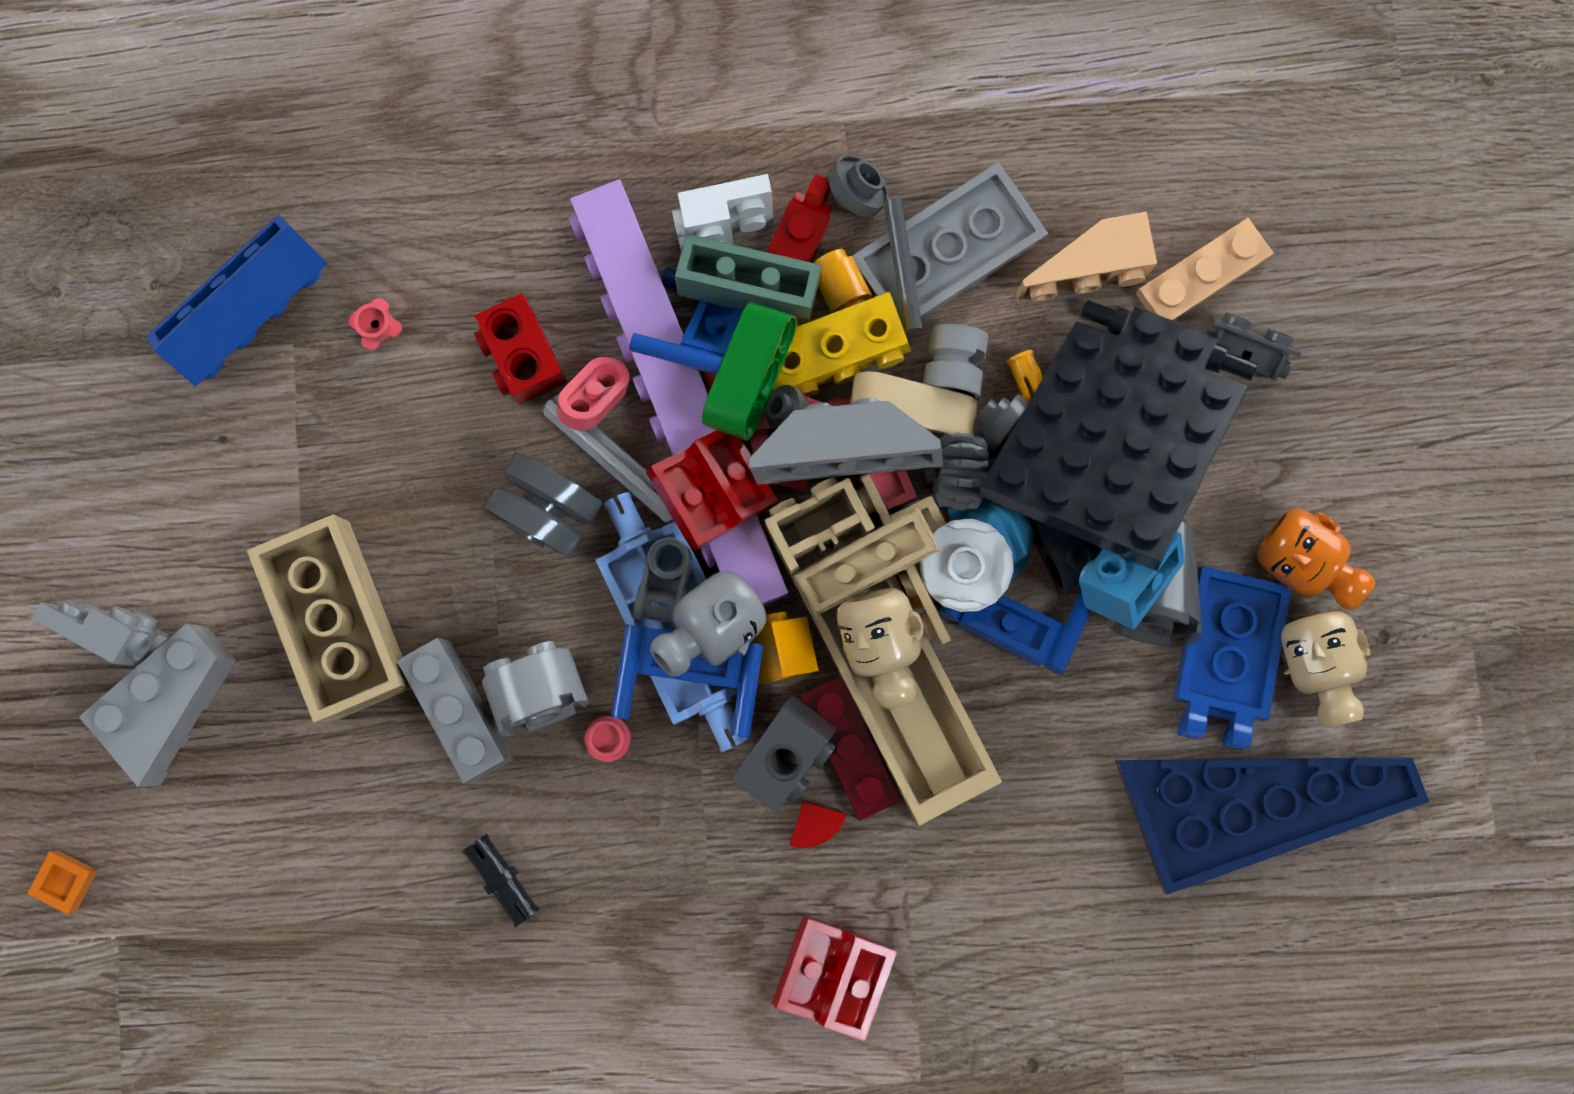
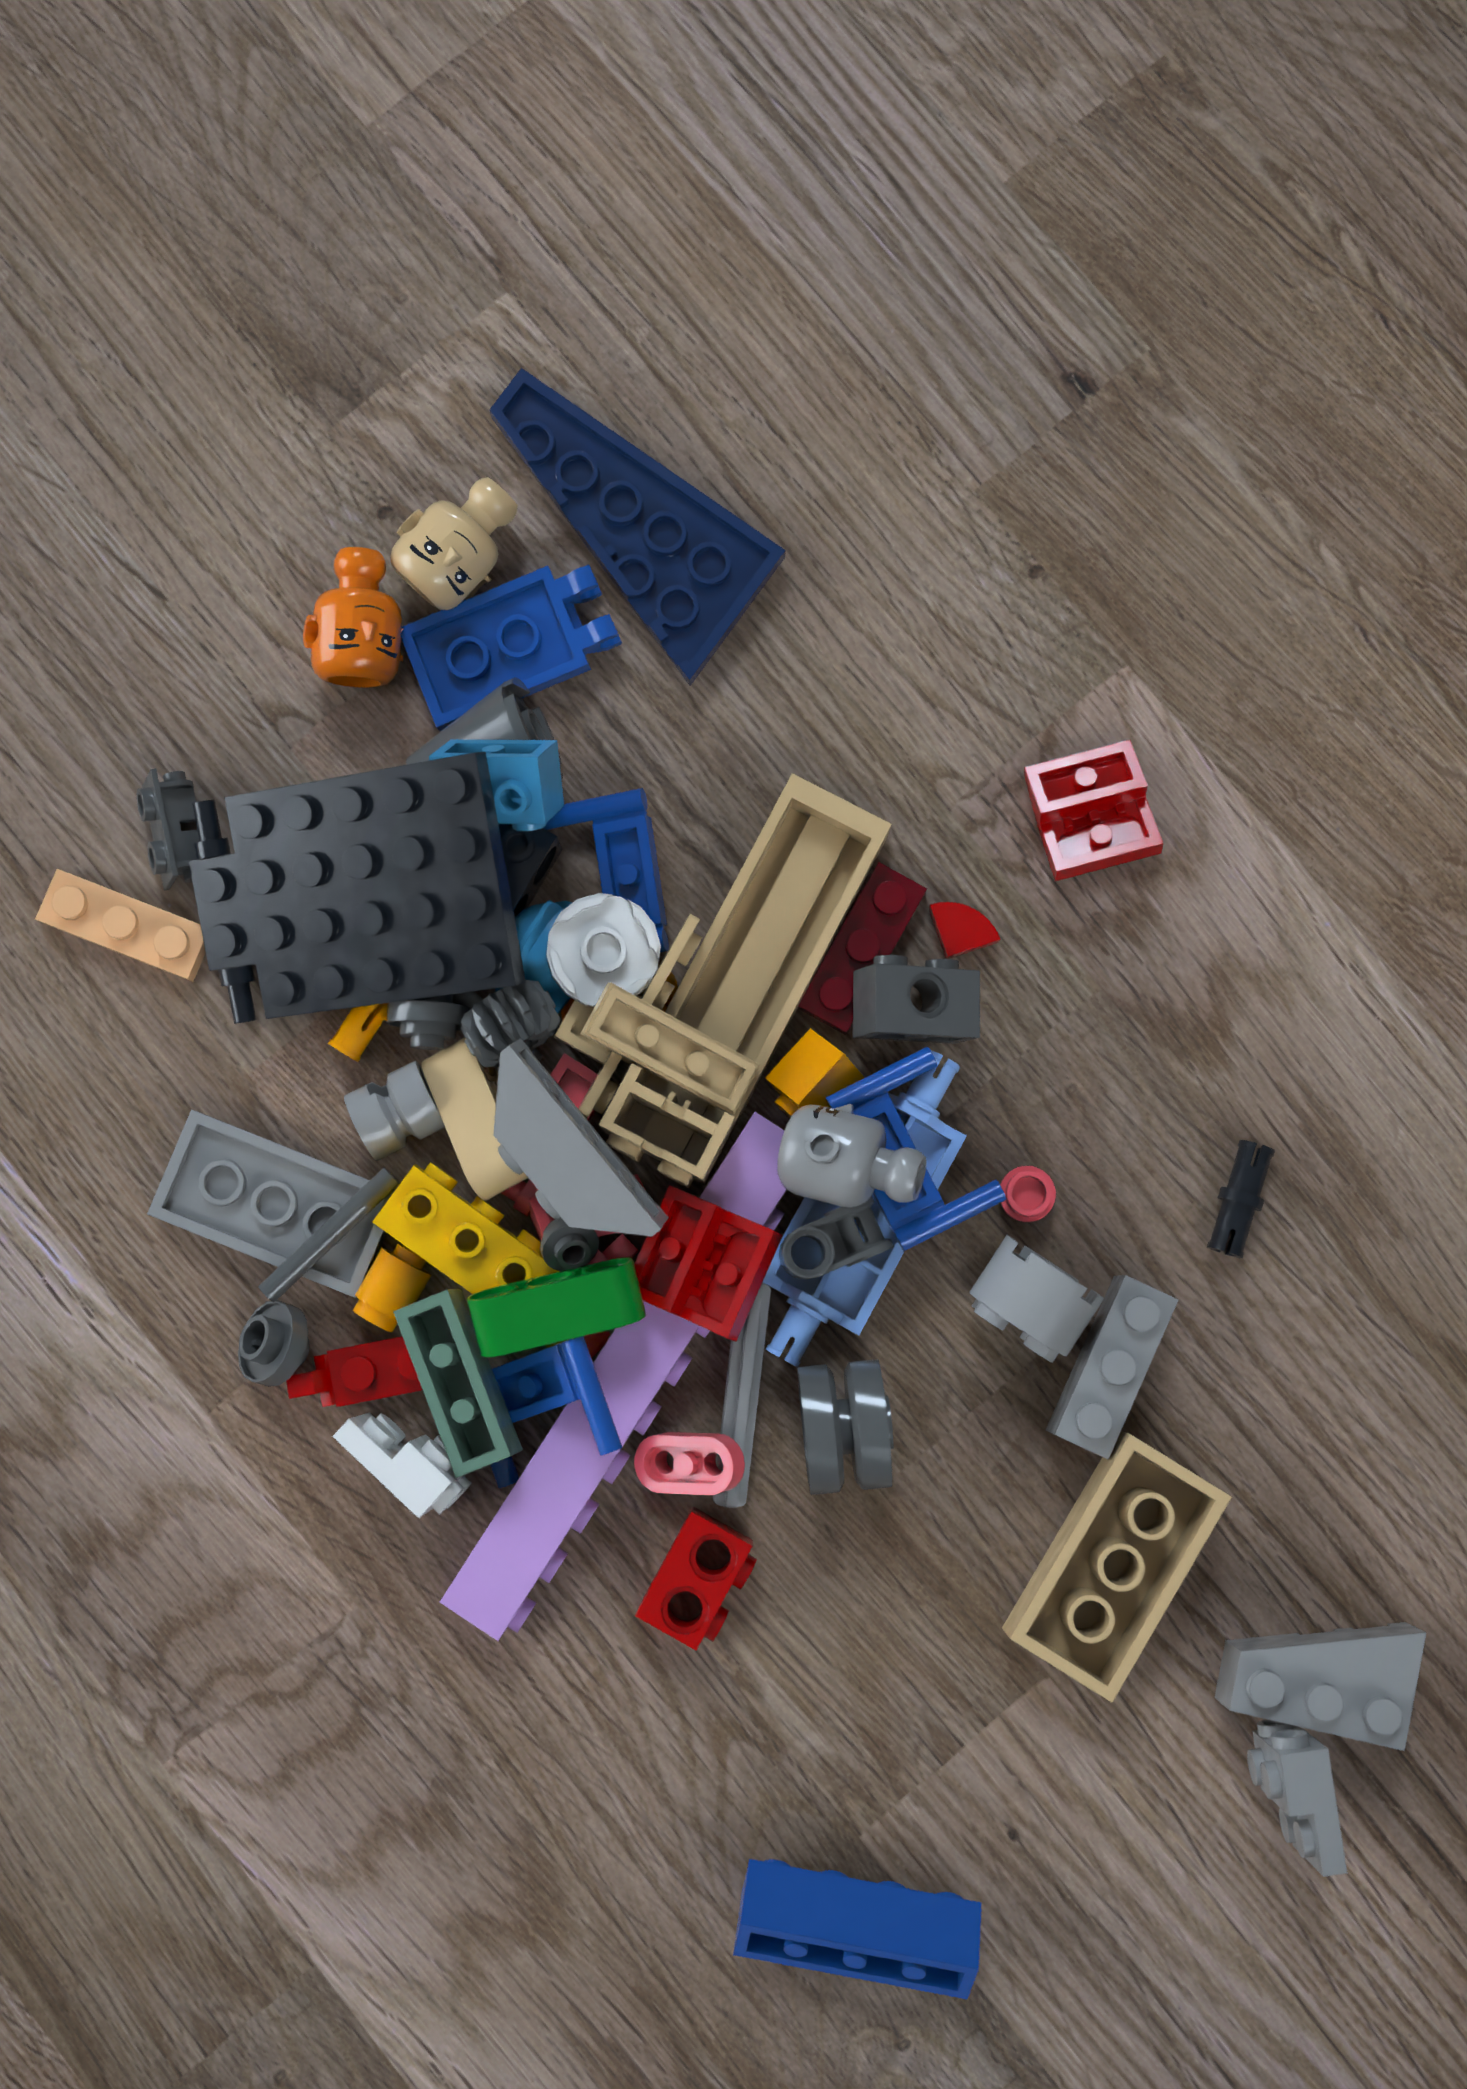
camera: 125 degrees left, 0 degrees up
coral plate [349,298,402,351] -> none
tan piece [837,588,923,709] -> none
light nougat slope [1016,212,1157,302] -> none

